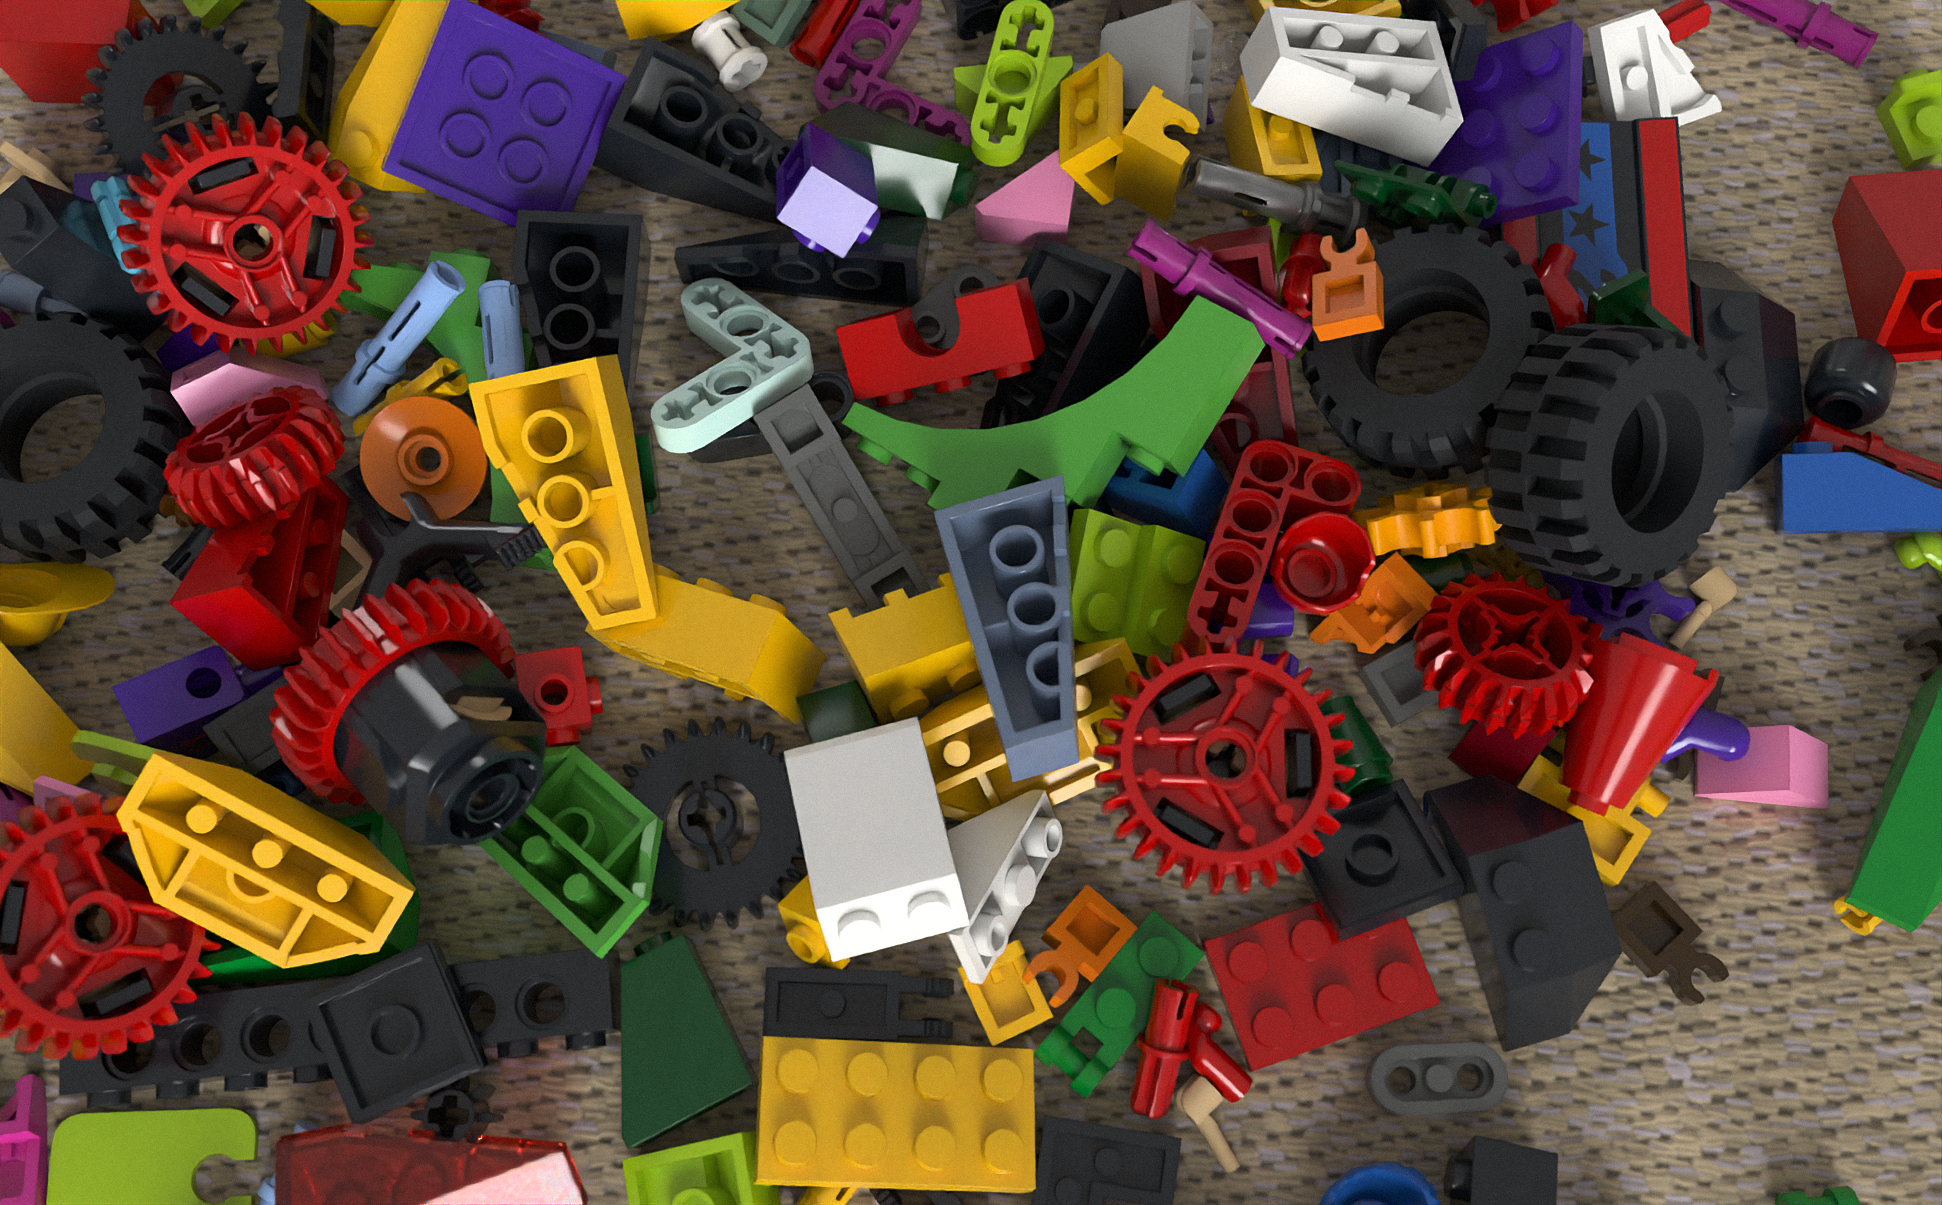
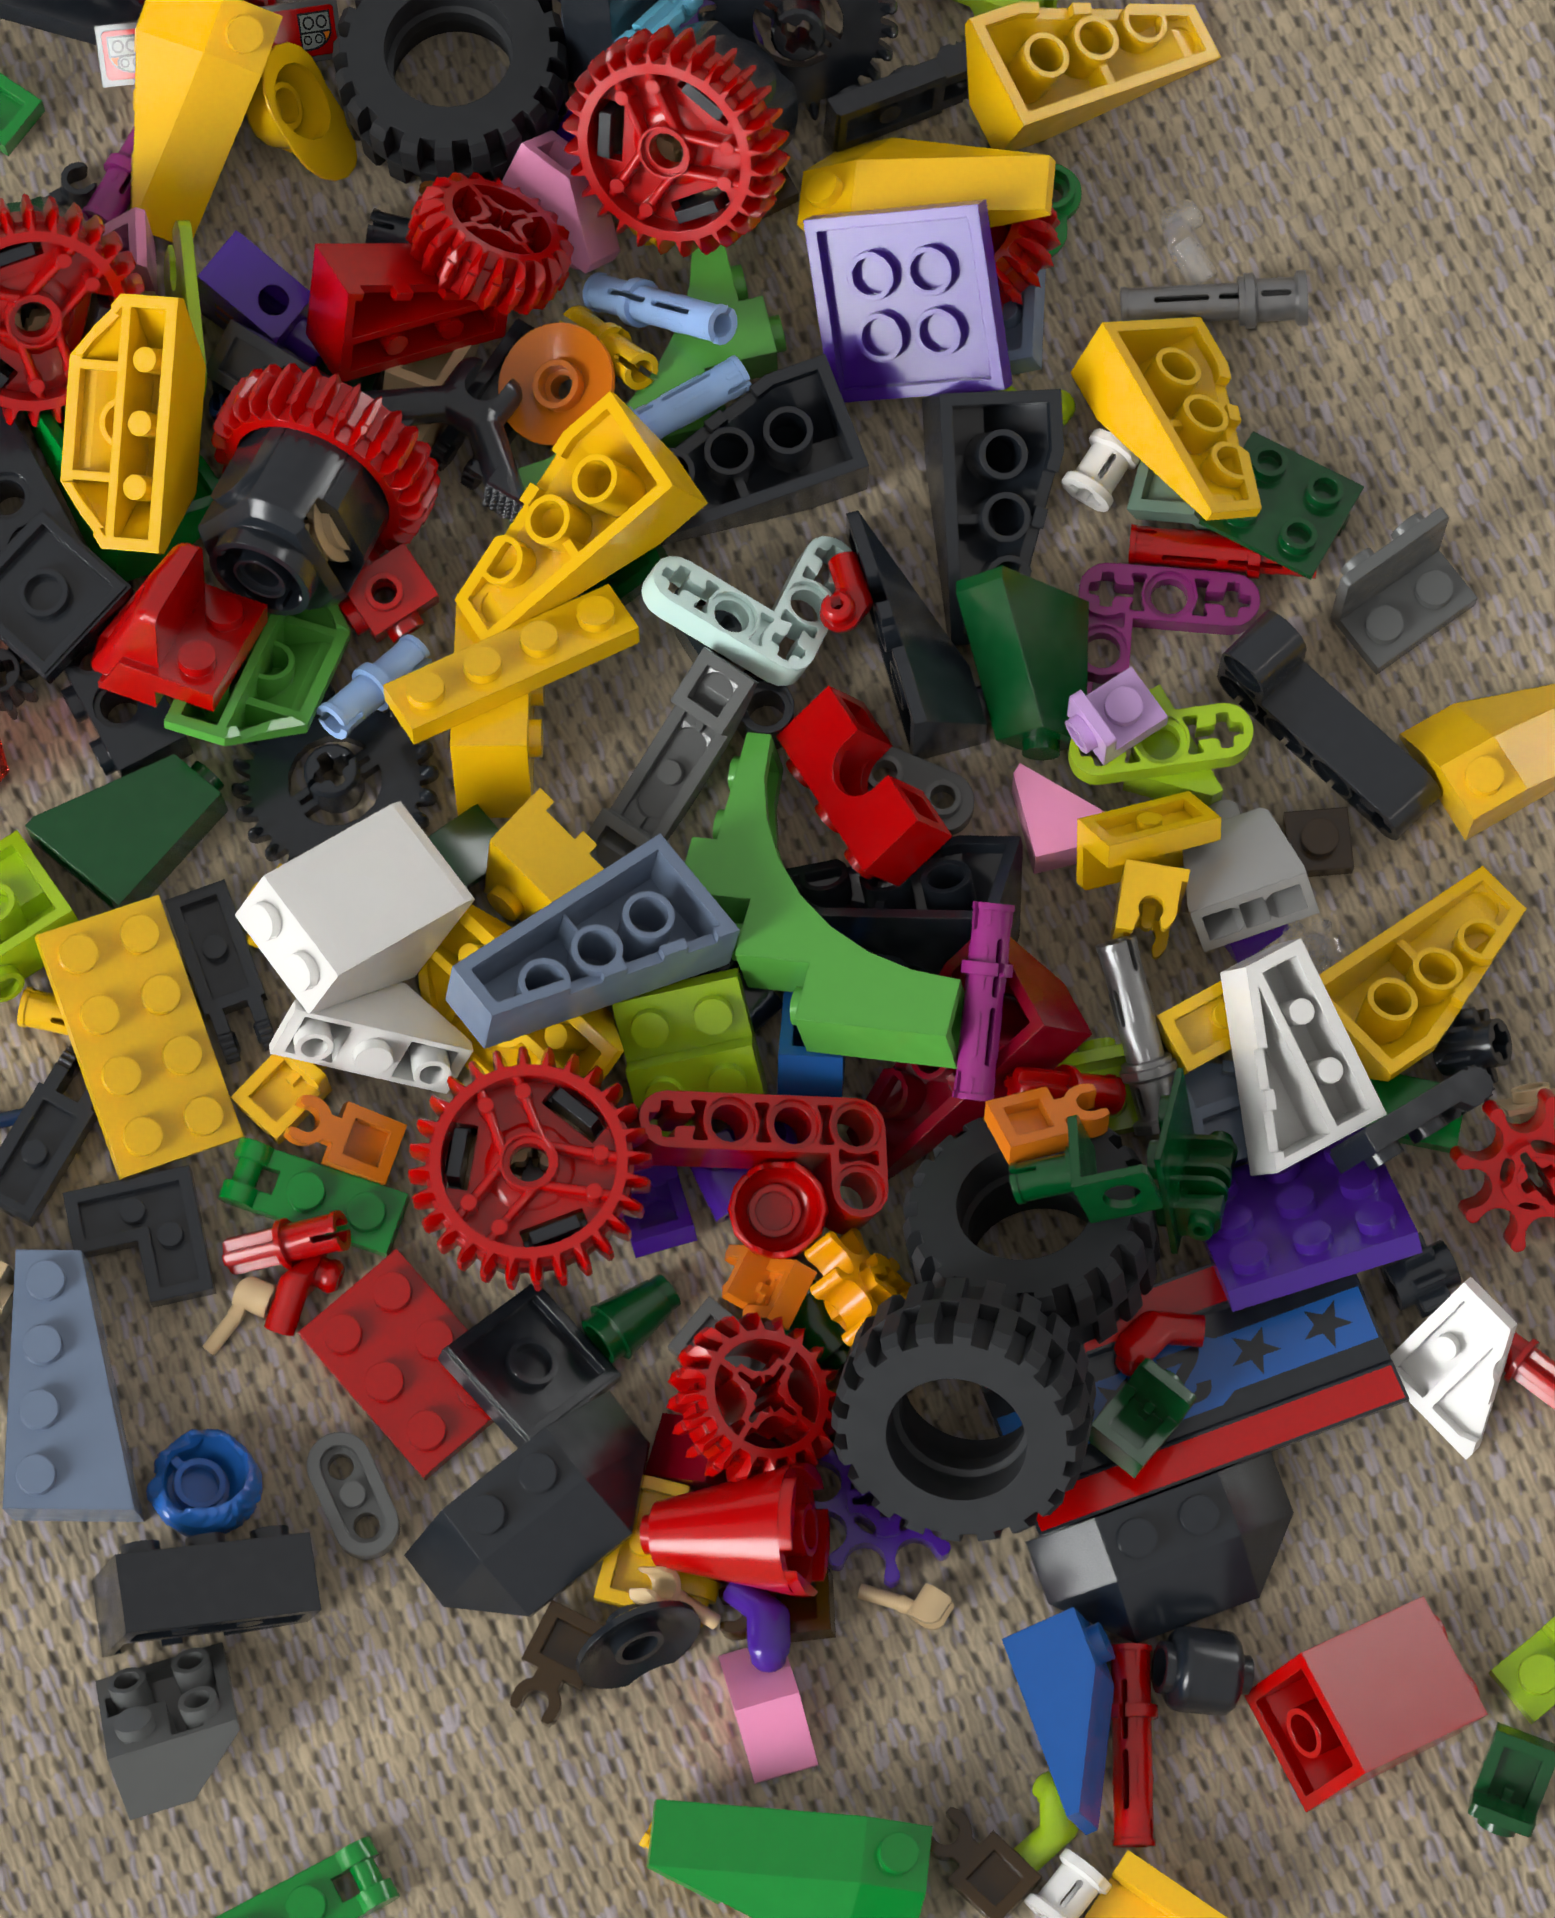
camera: 70 degrees right, 0 degrees up
brick [776,121,881,258] -> none
none -> red piece [91,542,268,712]
none -> light blue pin [316,634,432,740]
none -> yellow plate [383,584,640,745]
none -> black dish [576,1600,701,1689]
none -> tan hand [628,1566,721,1629]
none -> red arm [820,551,873,633]
none -> dark green bracket [1009,1115,1163,1223]
none -> lavender bracket [1065,666,1168,766]

